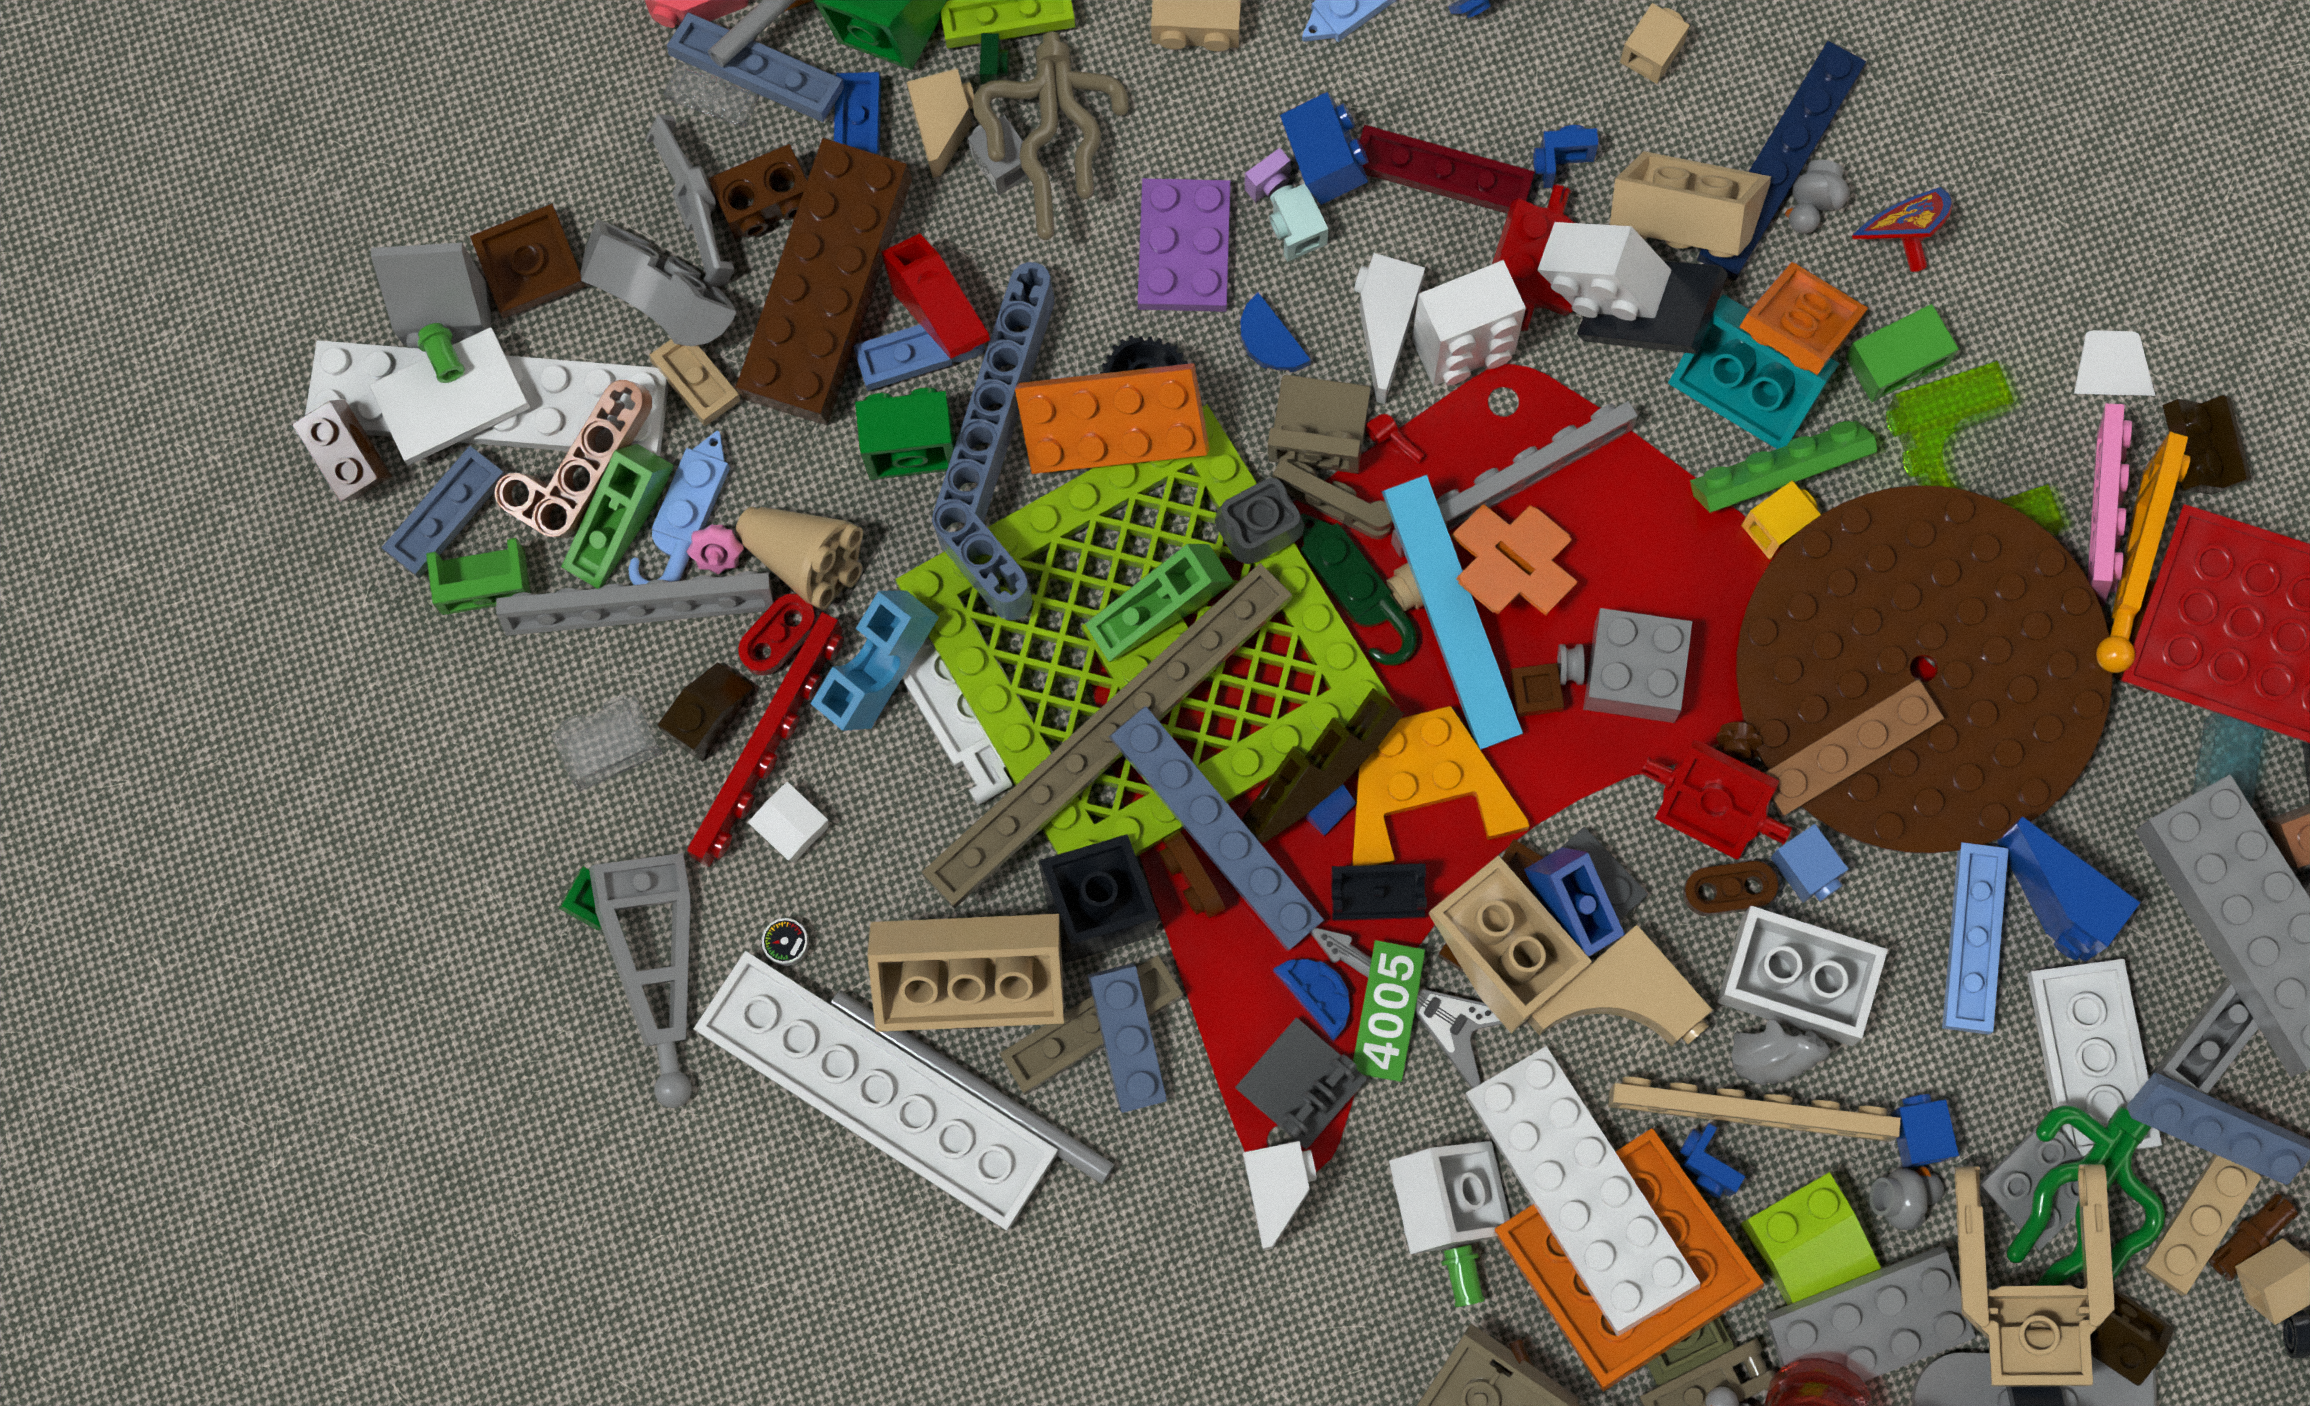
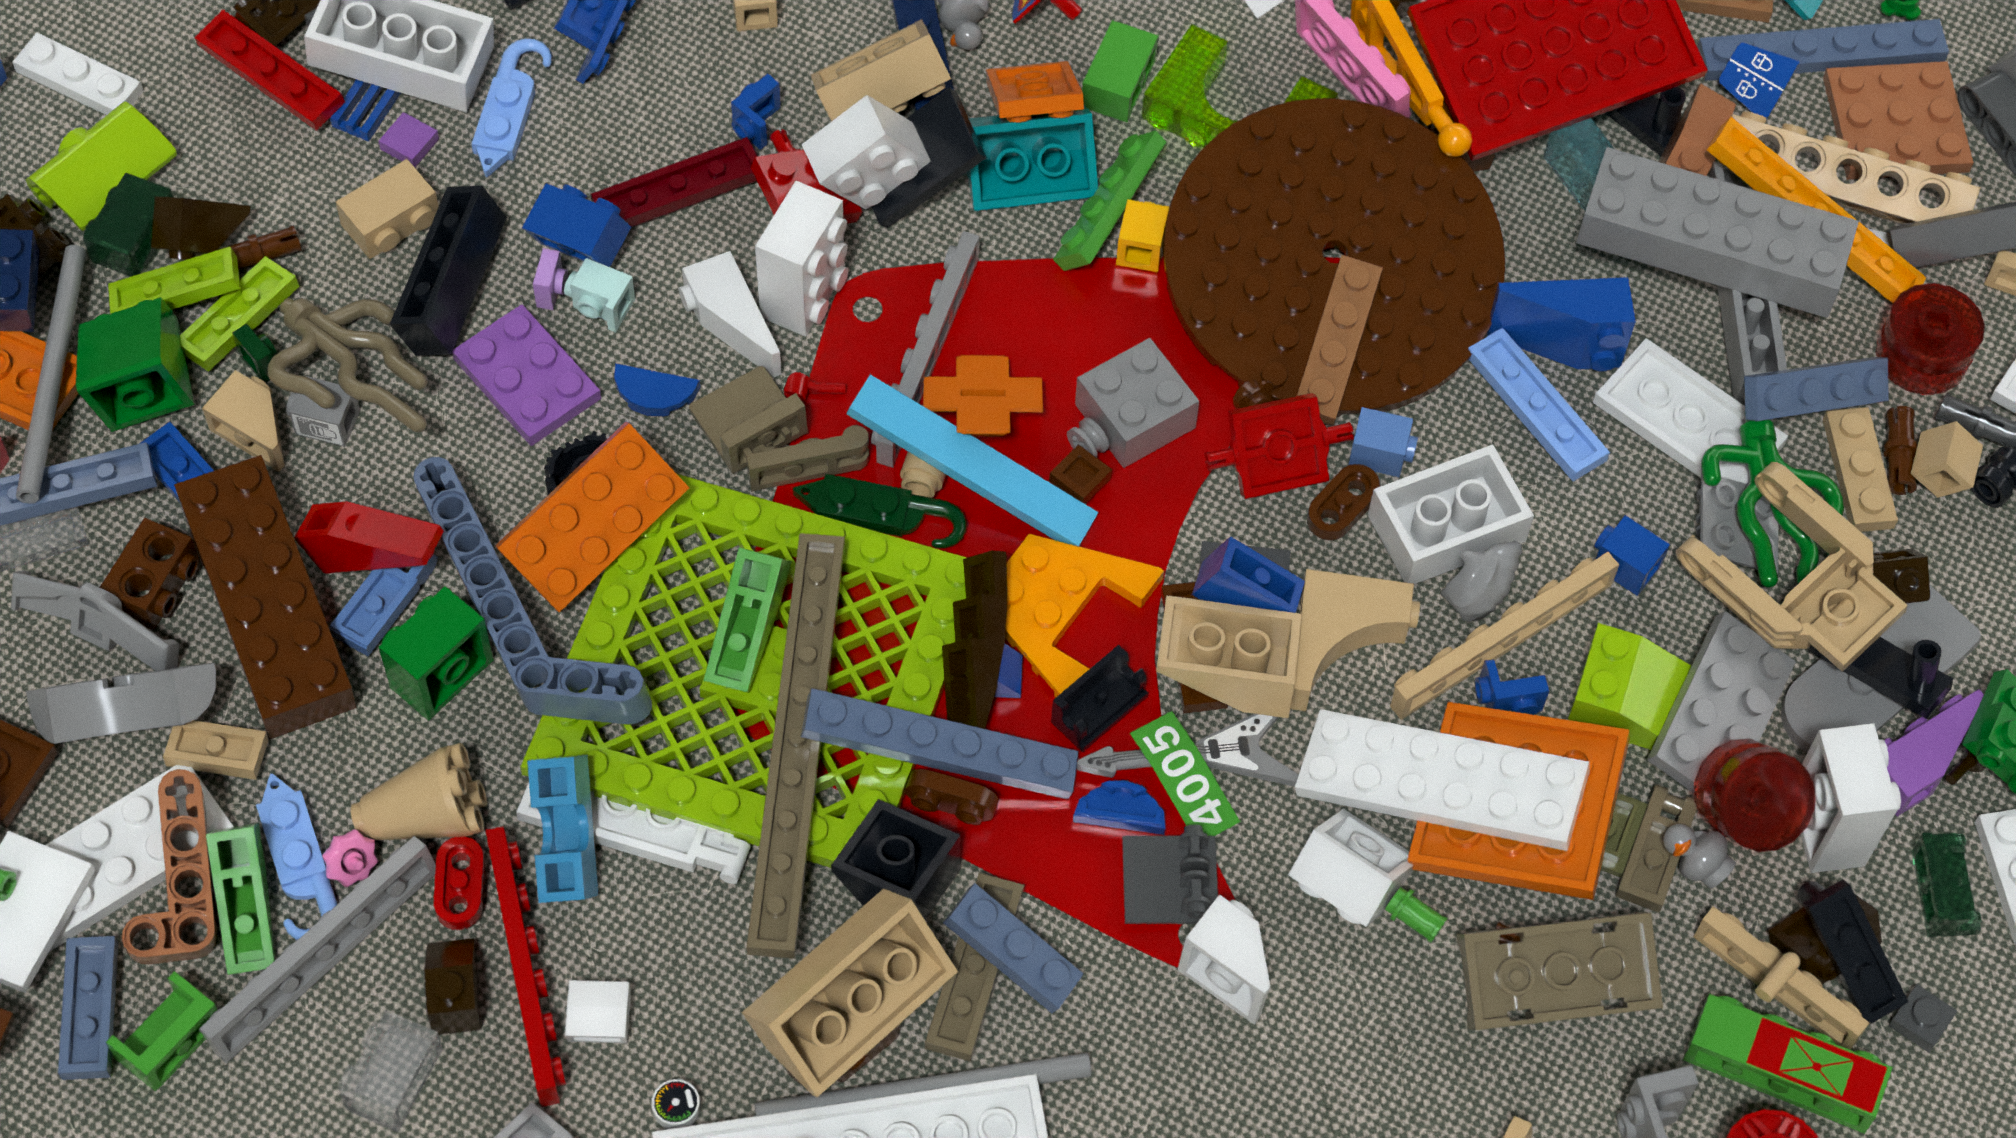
camera: 50 degrees left, 15 degrees down
dark grey piece [1215,478,1305,564] -> none
light grey animal [1869,1166,1944,1230] -> none
none -> black brick [389,185,507,356]

